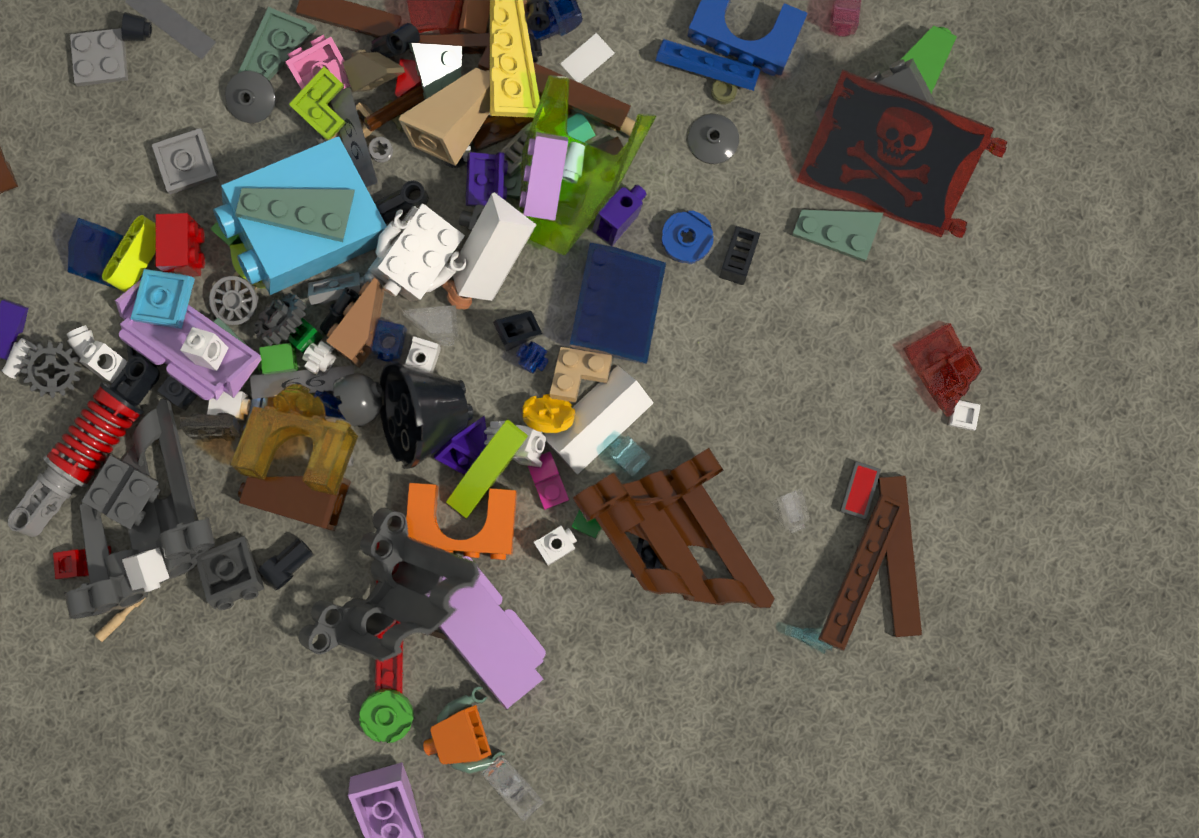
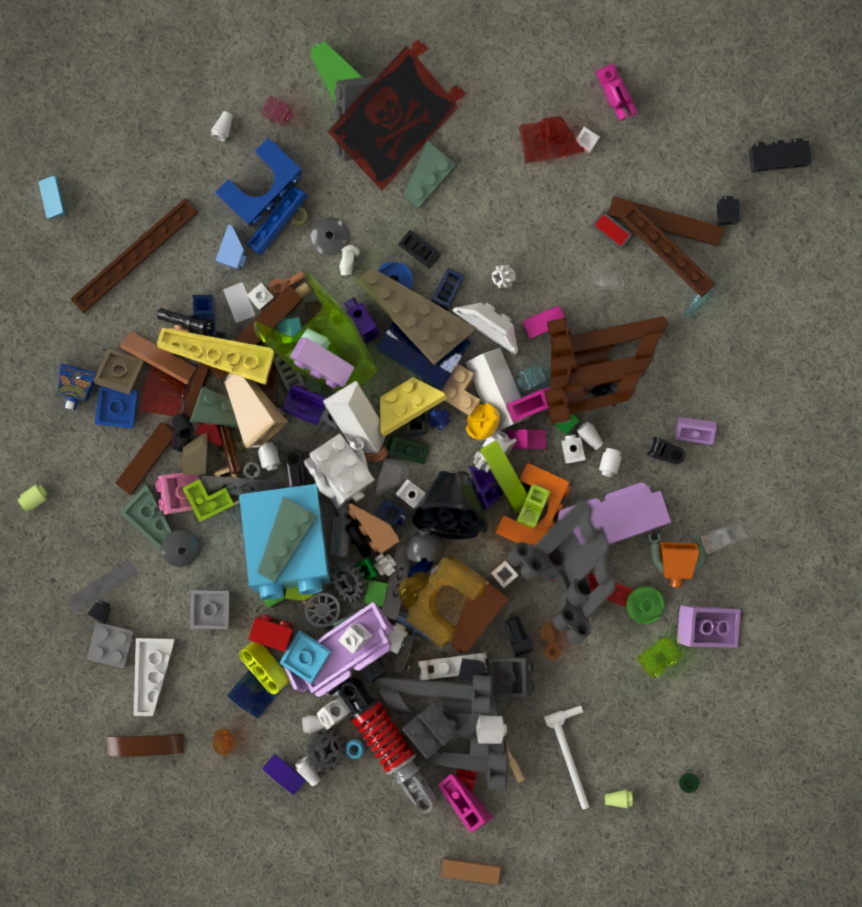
camera: 70 degrees left, 5 degrees up
none -> white wing [134,638,175,716]
none -> clear orange rock [212,728,236,757]
none -> light blue slope [215,224,247,270]
none -> white brick [247,283,275,312]
none -> white brick [258,442,281,472]
none -> nougat plate [269,271,305,298]
none -> white arm [339,245,359,275]
none -> medium azure plate [345,739,364,759]
none -> dark tan wing [357,268,477,365]
none -> light yellow wing [380,377,447,437]
none -> dark green slope [387,435,429,465]
none -> white plate [418,653,489,680]
none -> dark blue slope [431,268,465,311]
none -> dark pink slope [438,773,493,833]
none -> white wedge [452,303,518,355]
none -> black brick [458,657,488,681]
none -> white brick [491,560,518,588]
none -> white gear [492,264,516,288]
none -> dark pink slope [507,386,551,422]
none -> lime slope [516,484,550,529]
none -> dark pink slope [522,305,568,339]
none -> clear orange plate [540,622,560,660]
none -> white bar [544,705,589,809]
none -> white cone [576,421,604,450]
none -> dark pink plate [596,63,638,121]
none -> white brick [599,448,622,478]
none -> yellowish green cone [605,789,633,809]
none -> clear neon green brick [635,636,682,678]
none -> black piece [647,437,685,465]
none -> lavender slope [675,417,717,445]
none -> black brick [717,196,739,225]
none -> black brick [749,138,812,173]

